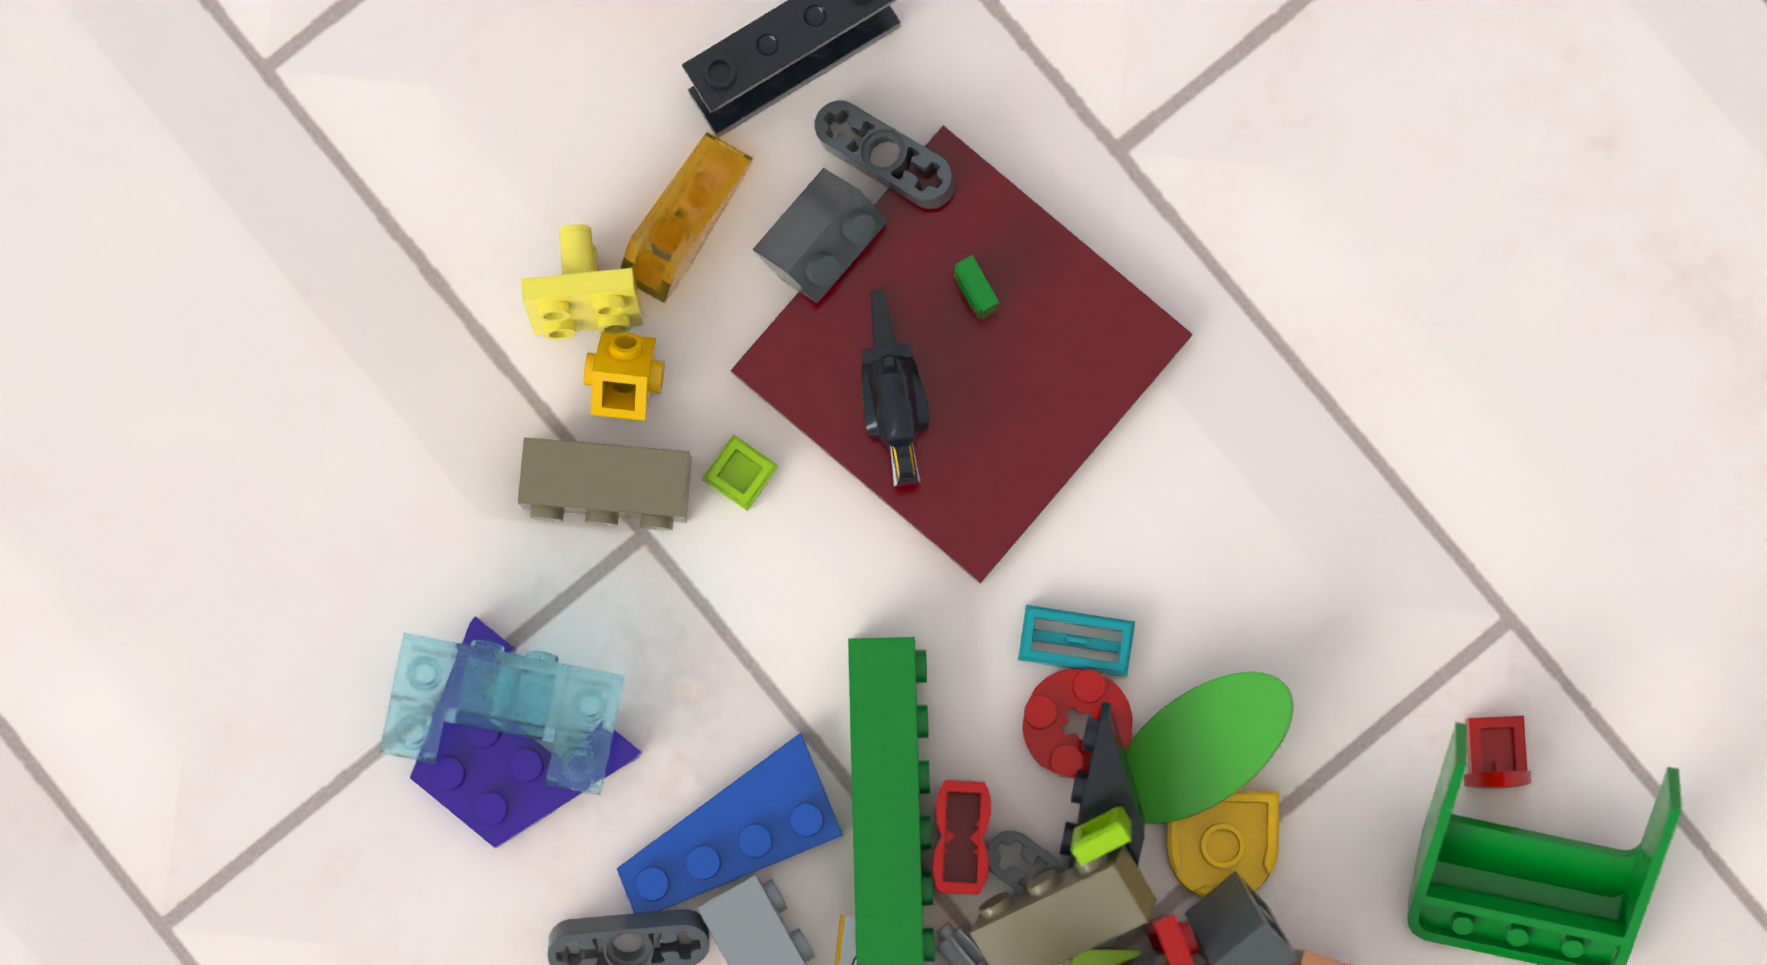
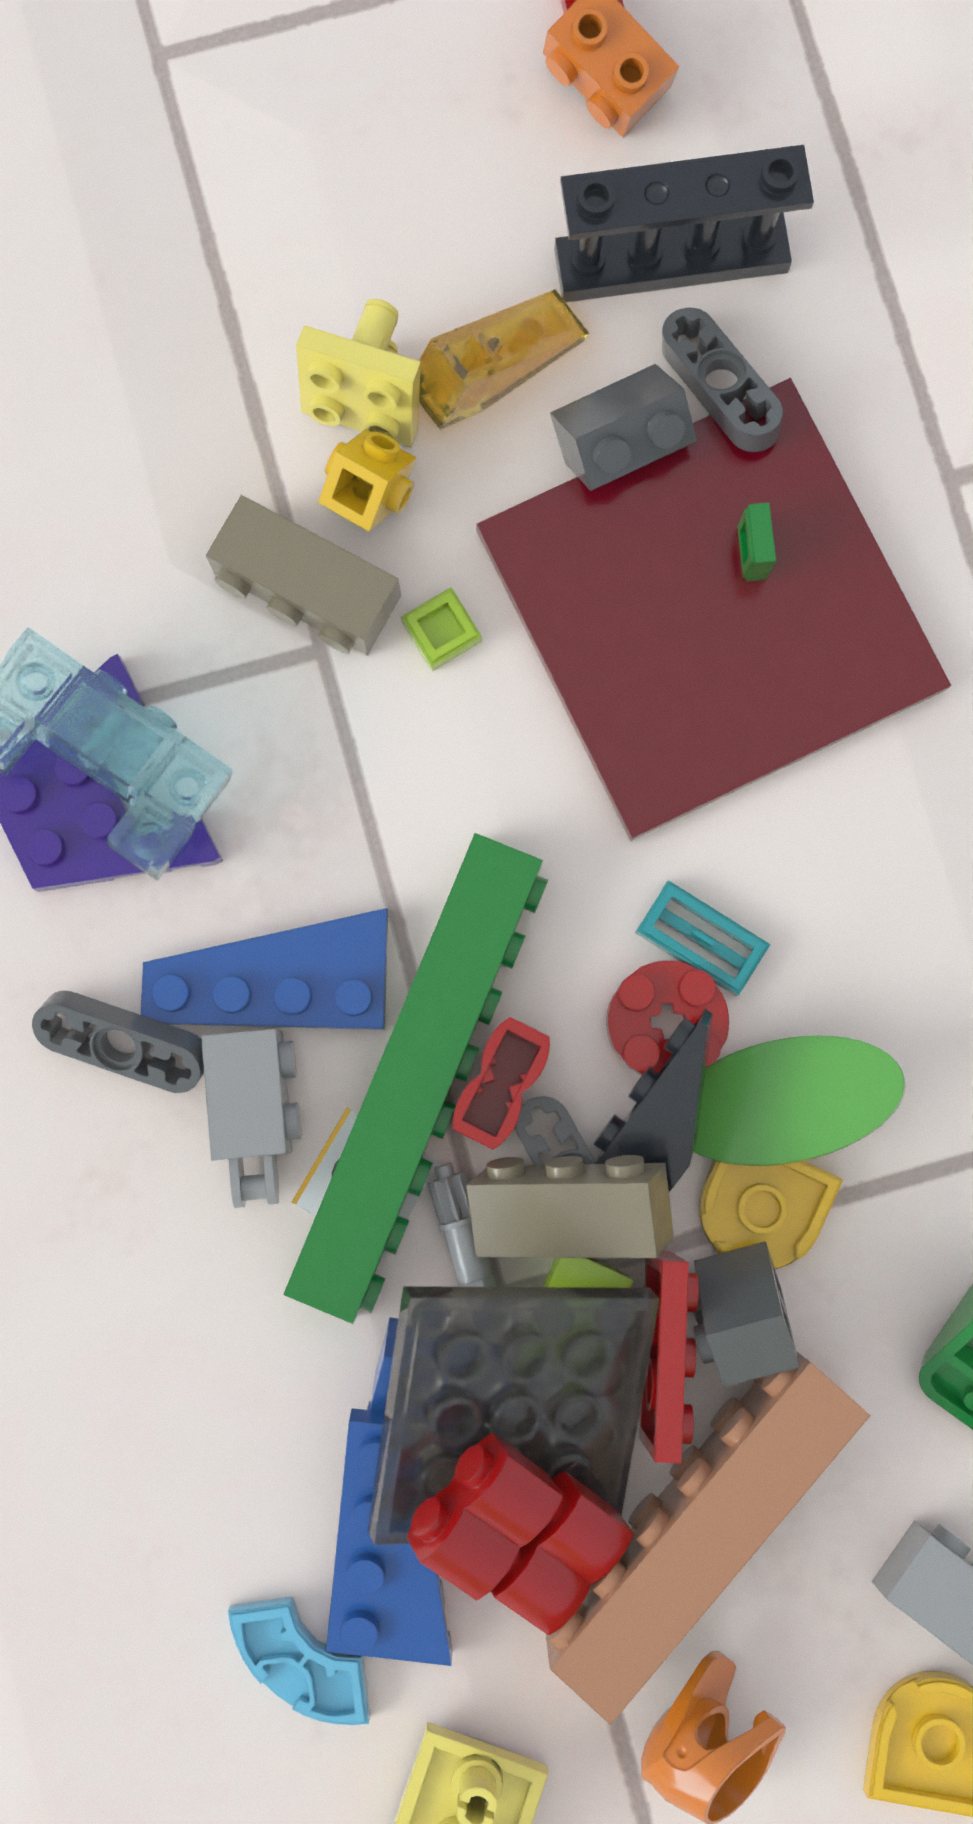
camera: 20 degrees right, 0 degrees up
black animal [862,289,929,487] -> none
lime tile [1071,806,1132,866] -> none

